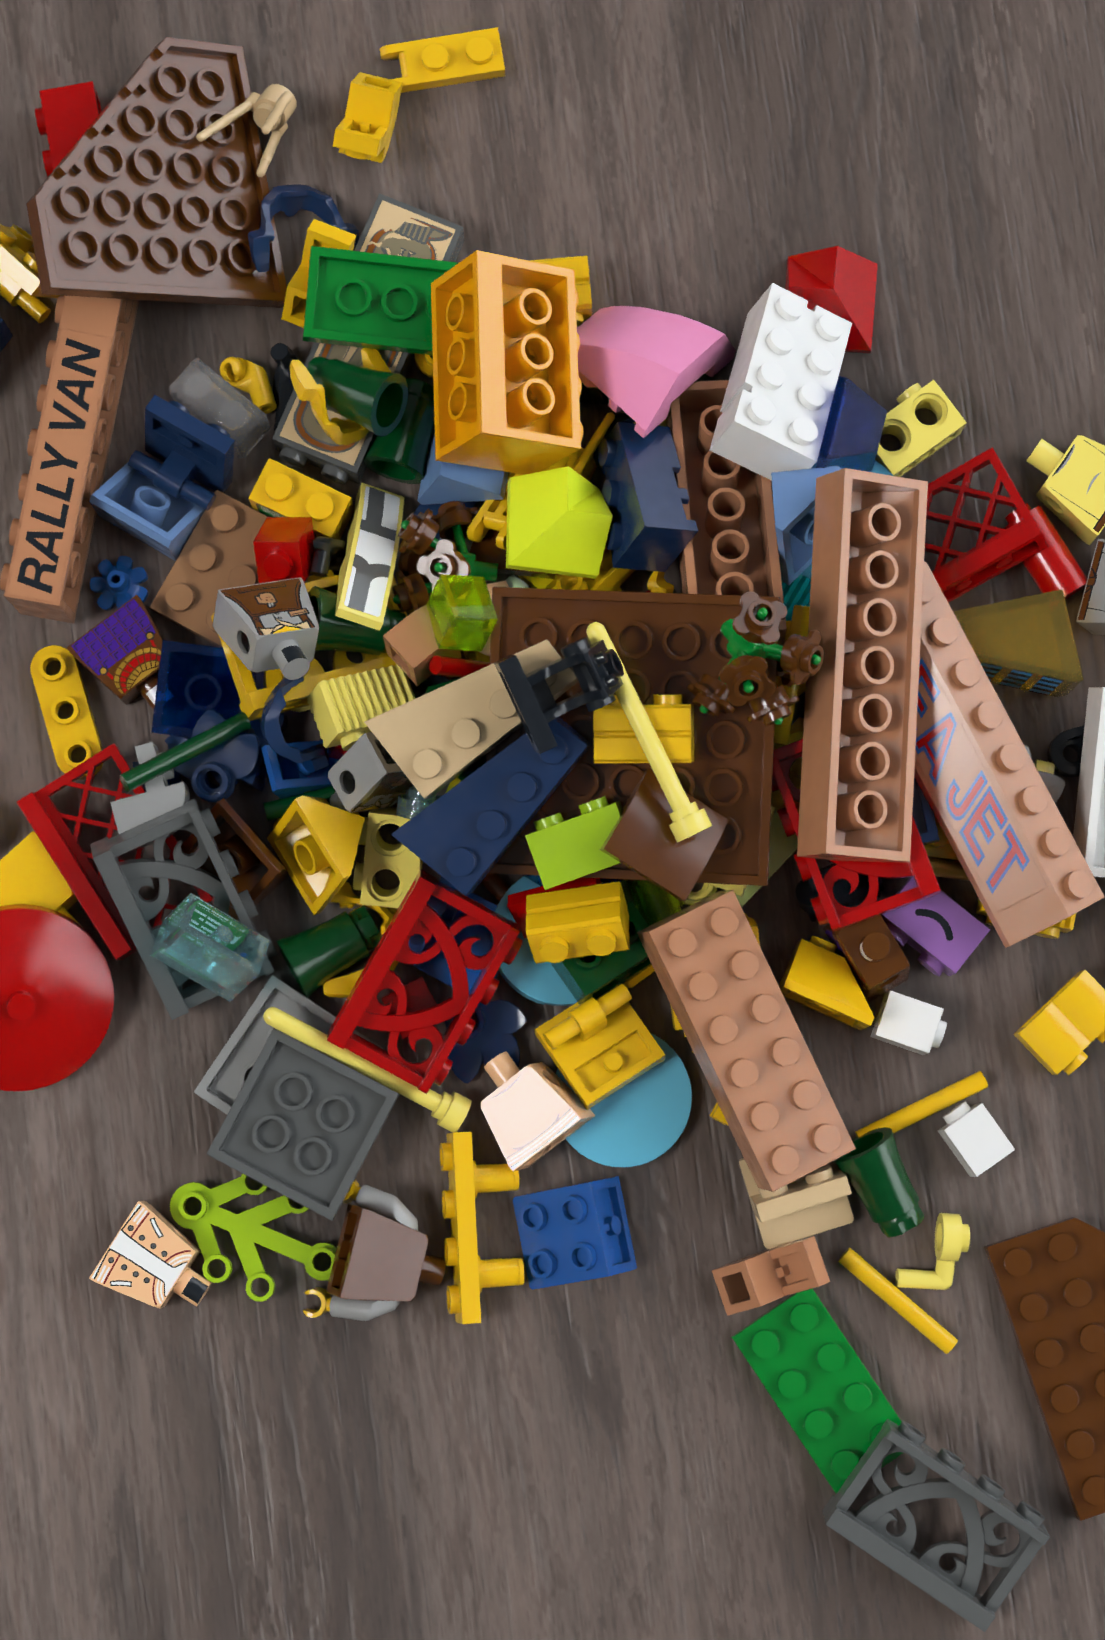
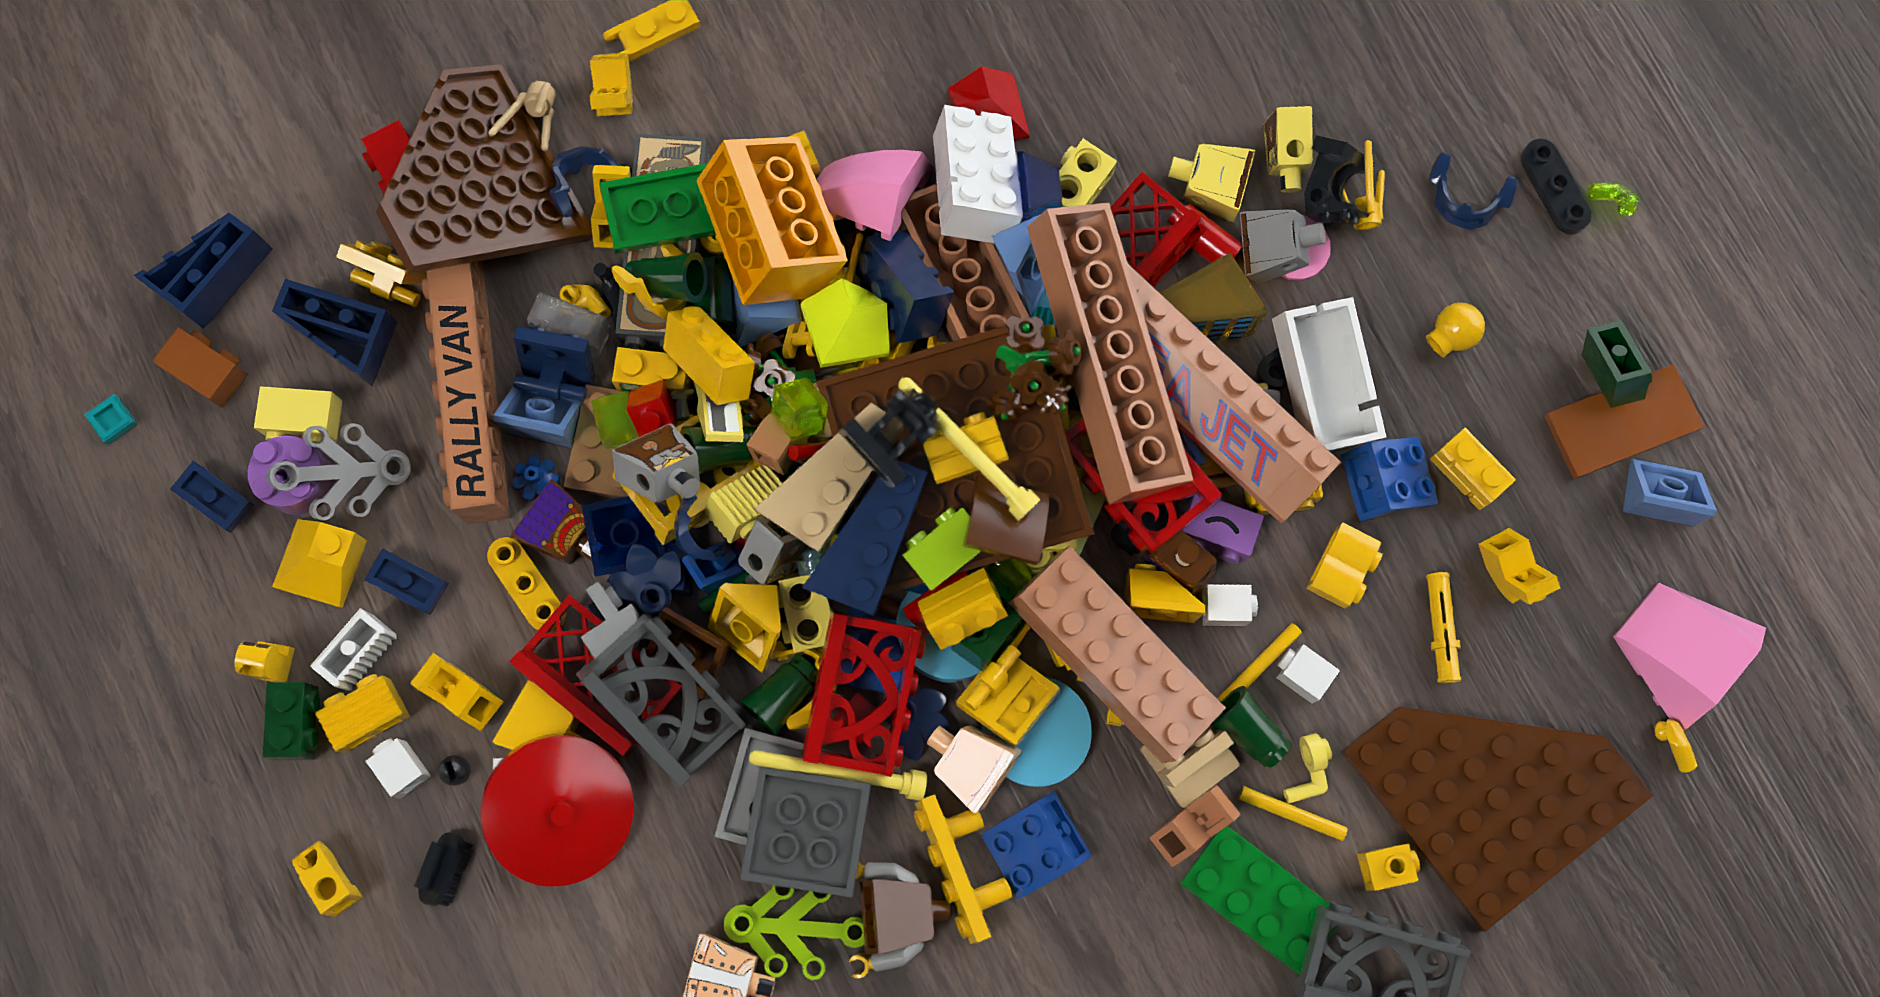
camera: 20 degrees left, 5 degrees down
dark green bar [119,712,251,792] -> none
clear light blue brick [150,893,270,1002] -> none
none -> clear neon green brick [591,391,639,450]
none -> yellow brick [663,306,755,406]
none -> yellow brick [1357,844,1420,891]

